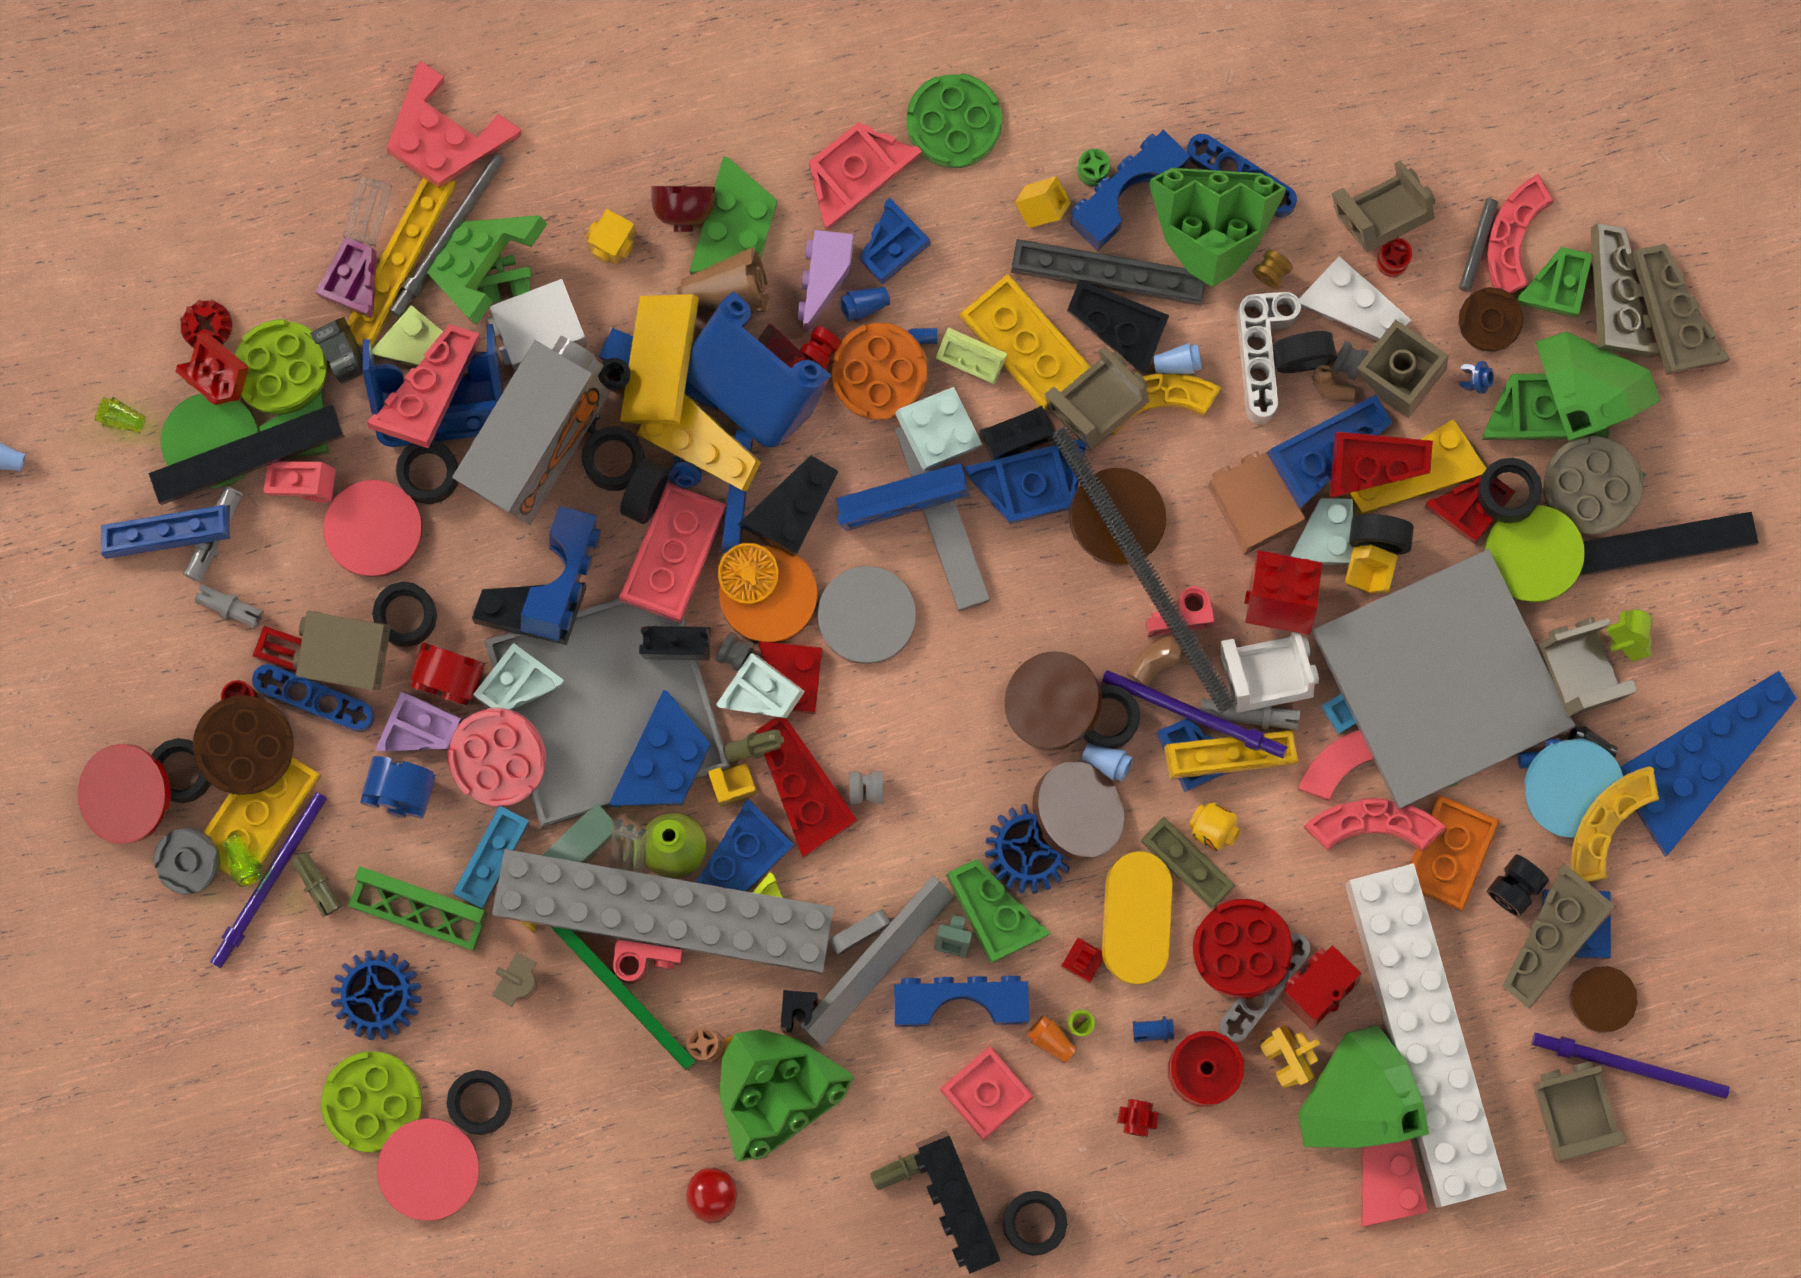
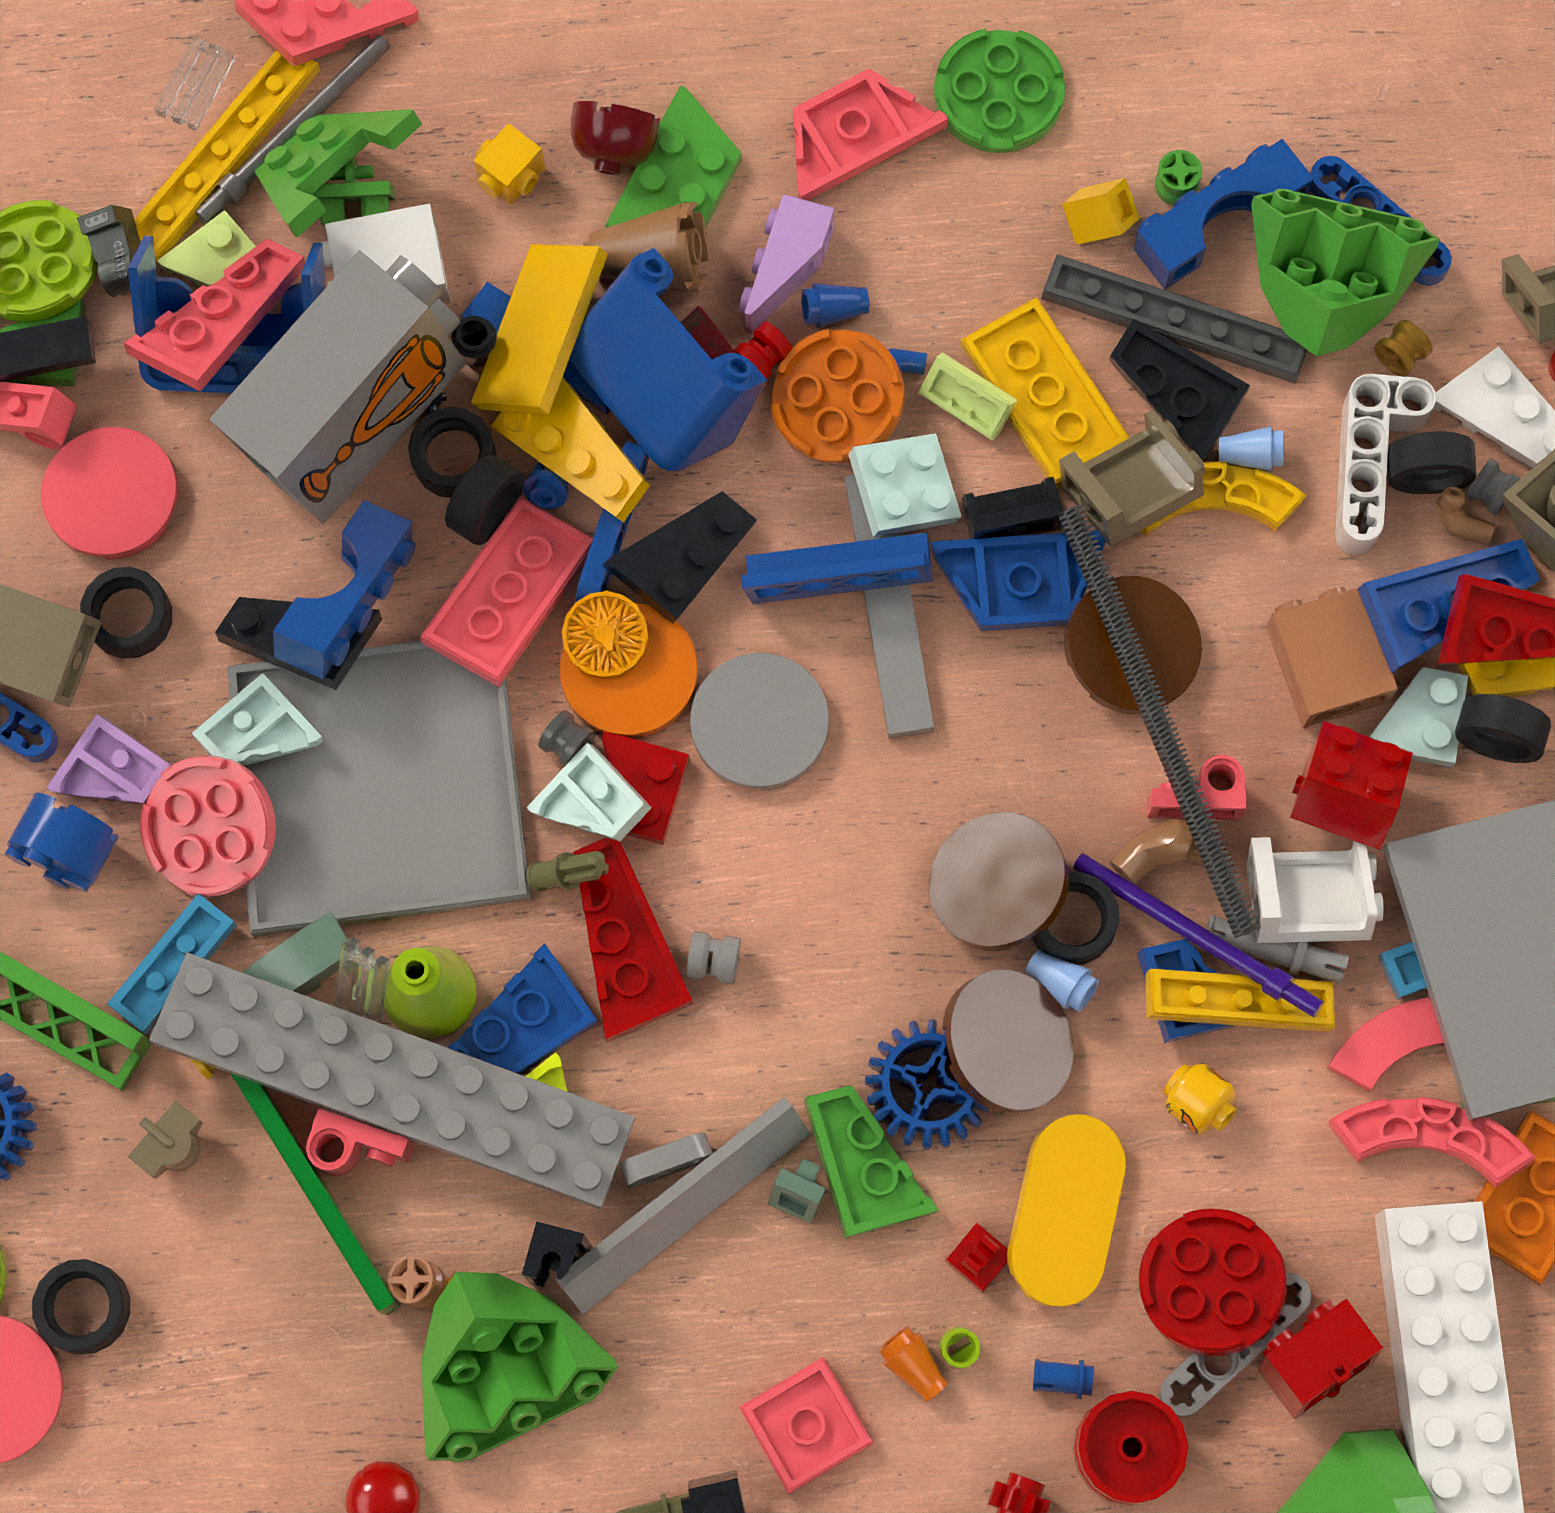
camera: 15 degrees right, 5 degrees down
magenta wing [315,237,376,318] -> none
black tyre [395,440,458,504] -> none
red brick [410,642,485,705] -> none
blue wing [609,690,711,808] -> none
black hinge [639,626,711,660] -> none
yellow panel [708,763,757,807] -> none
blue wing [860,198,931,285] -> none
blue arch [894,976,1029,1027] -> none
olive tile [1140,817,1236,910] -> none
yellow hips [1260,1025,1320,1088] -> none
yellow panel [1345,545,1398,594] -> none

